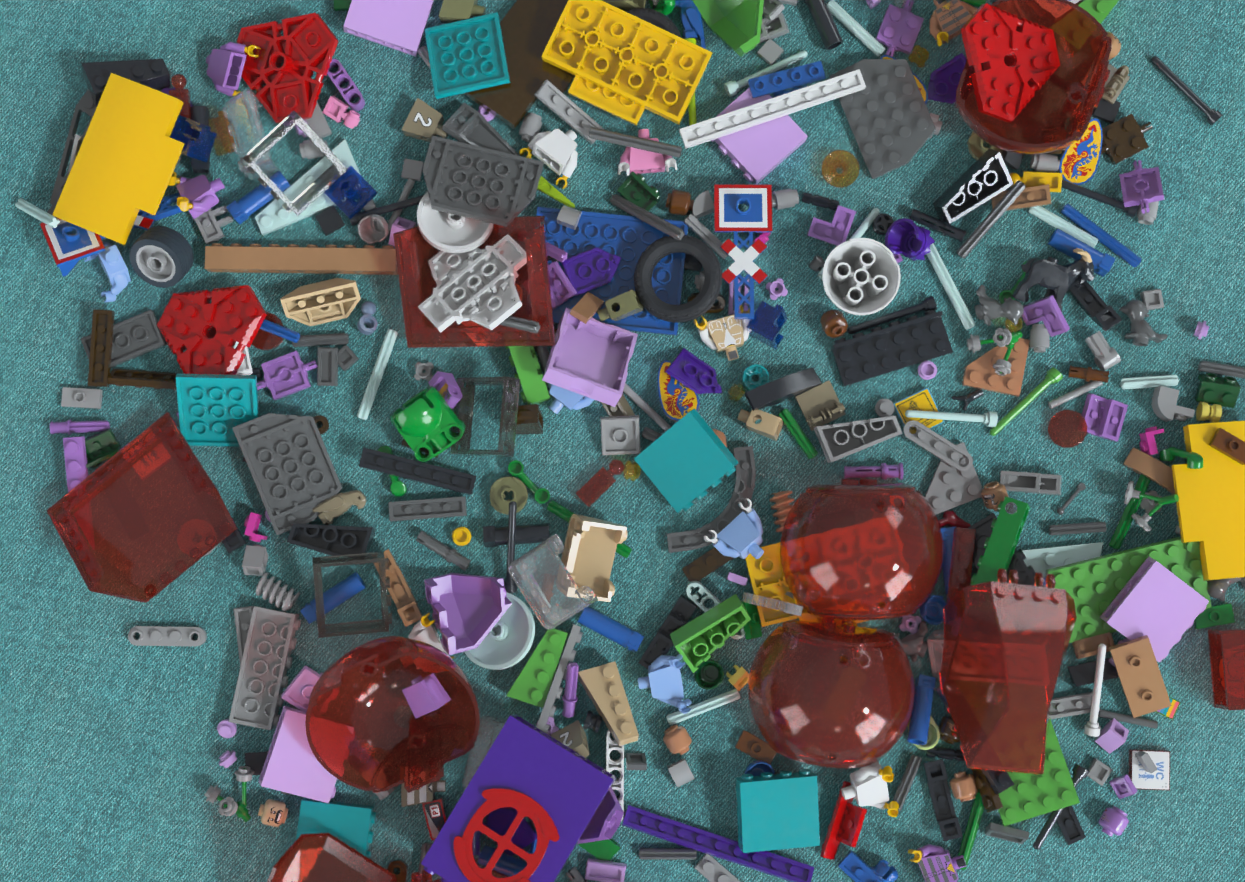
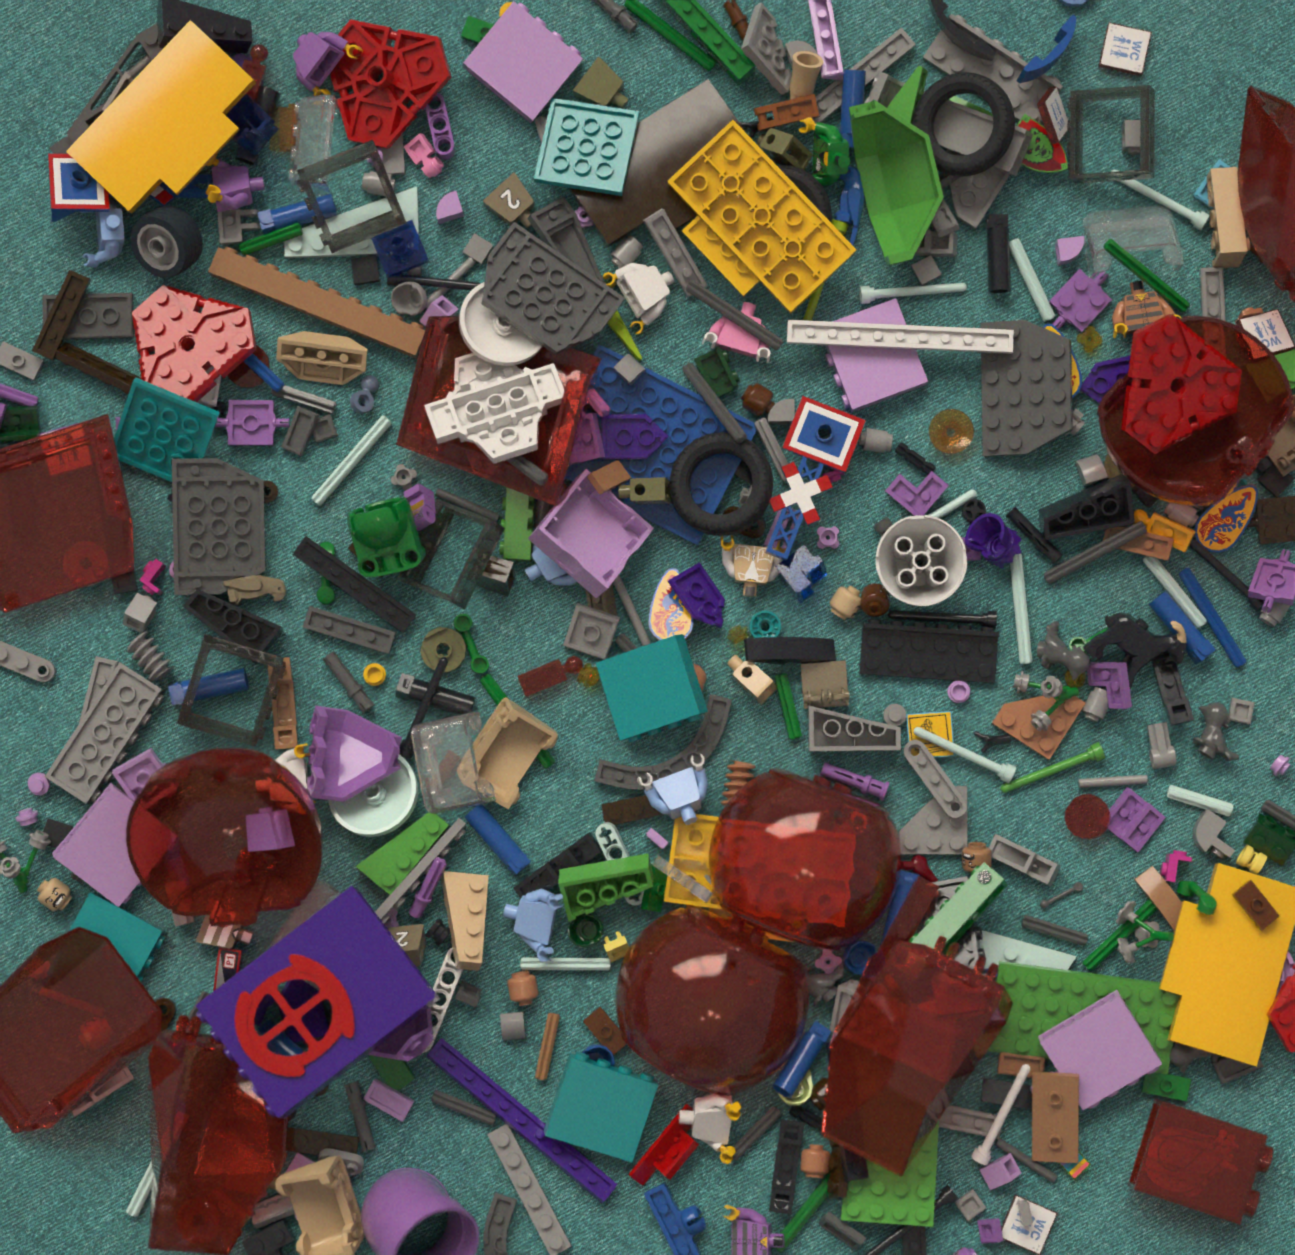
camera: 20 degrees right, 0 degrees up
light aqua axle [15,198,60,228] -> none
blue bracket [748,61,826,98] -> none
reddish brown pin [1068,365,1109,383] -> none
none -> green axle [239,223,303,255]
none -> dark grey bar [435,487,500,523]
none -> lavender brick [436,191,464,224]
none -> medium nougat axle [535,1013,560,1080]
none -> tan head [829,585,861,620]
none -> light grey brick [1075,454,1108,487]

